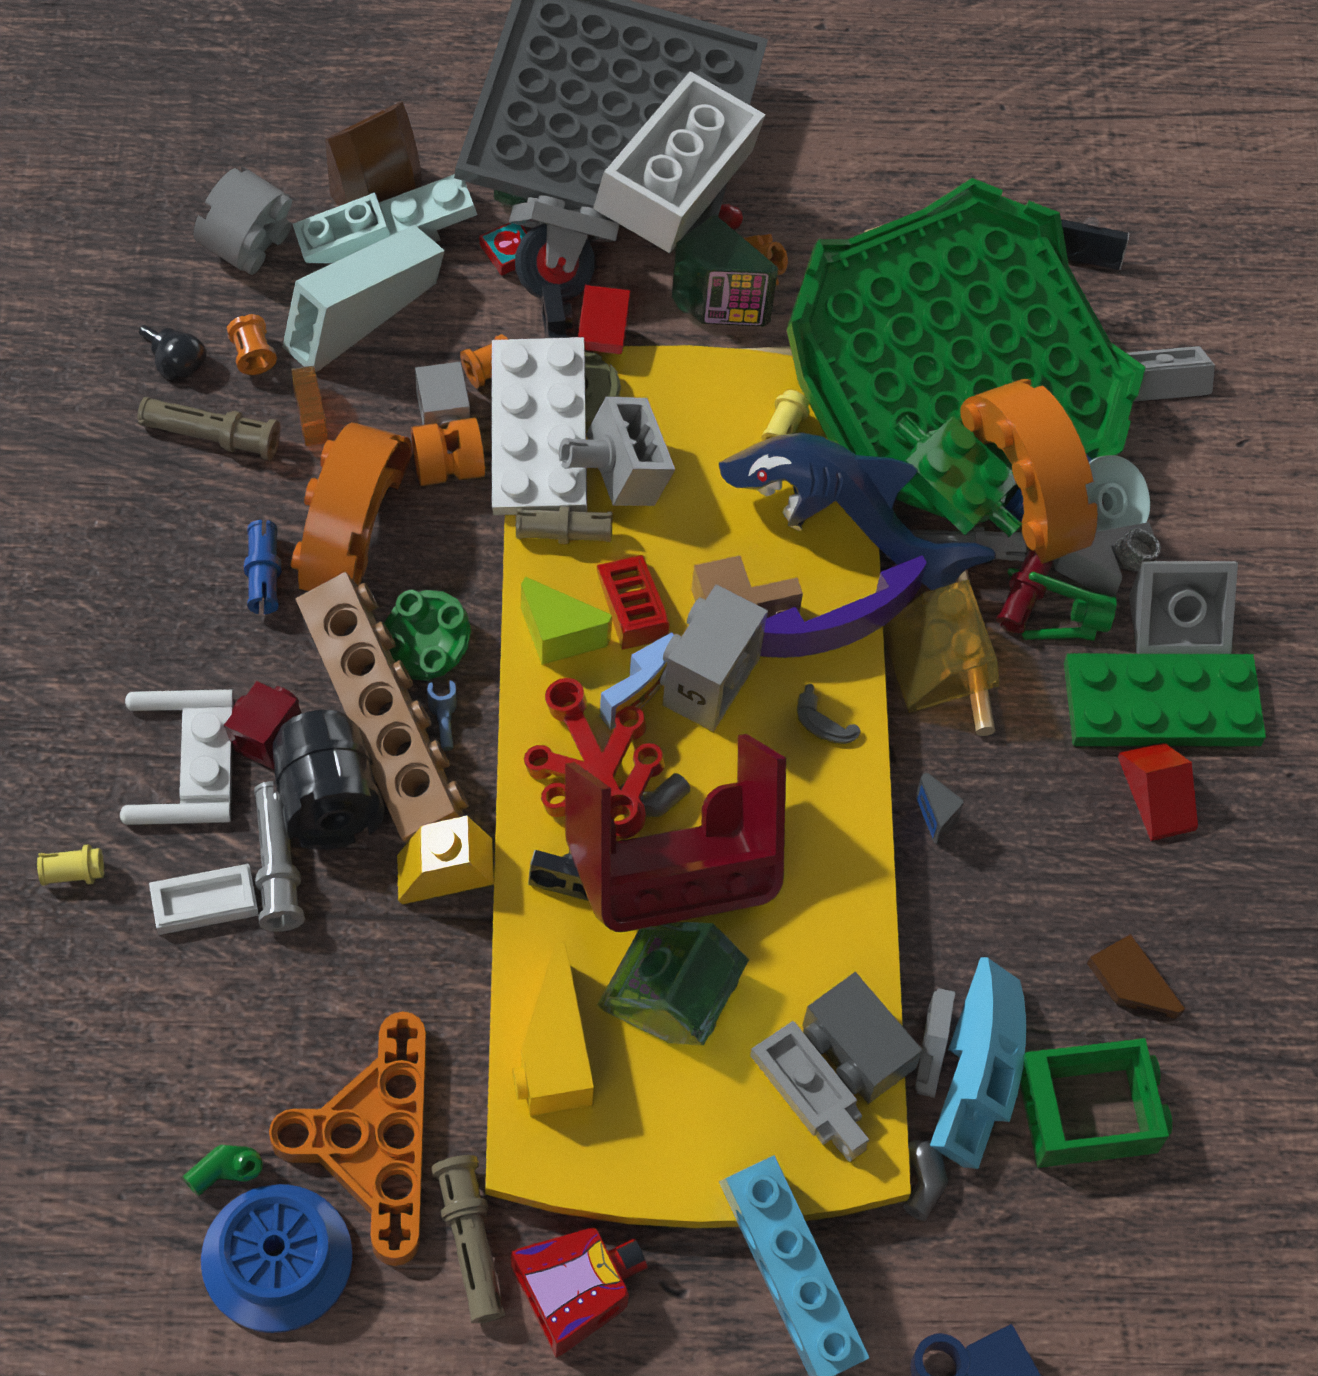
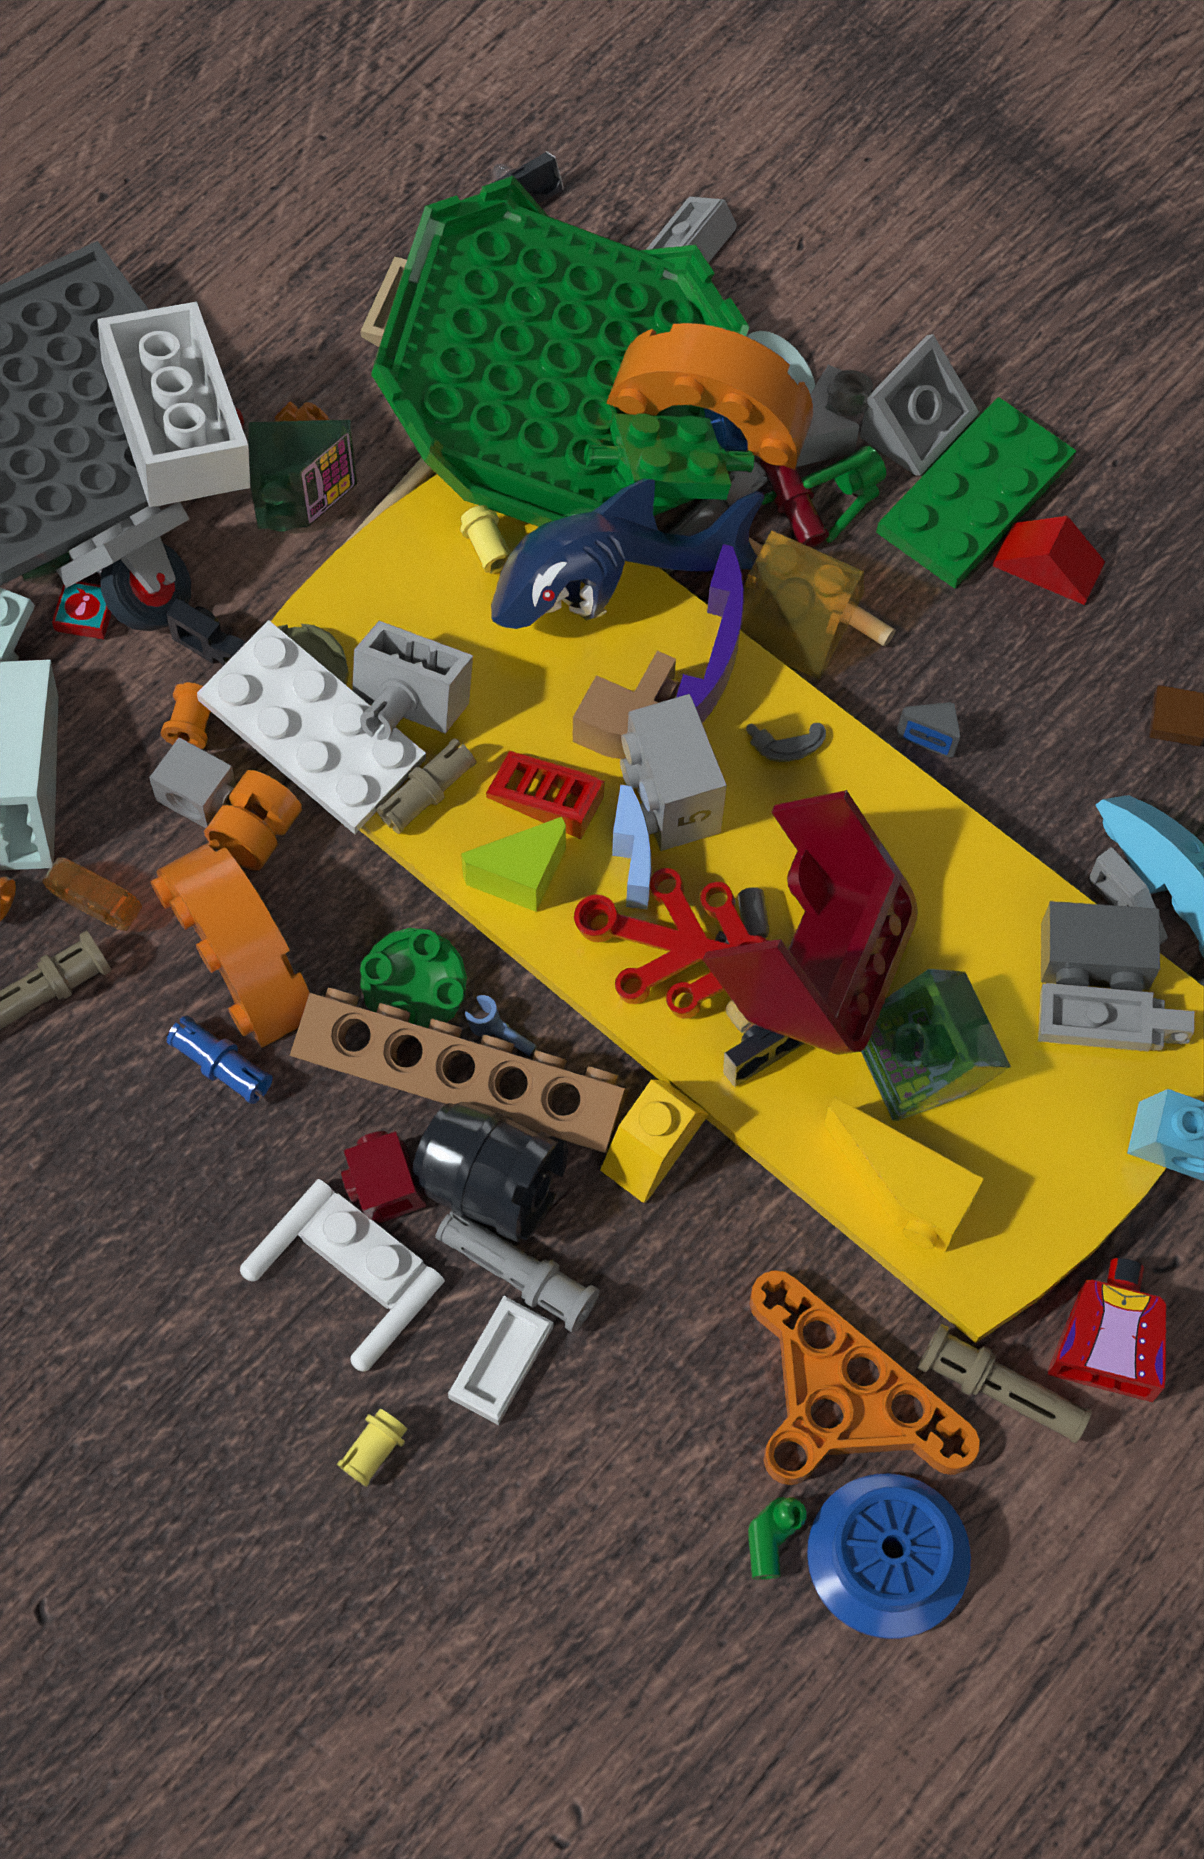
camera: 45 degrees left, 5 degrees up
red slope [578,285,630,354] -> none

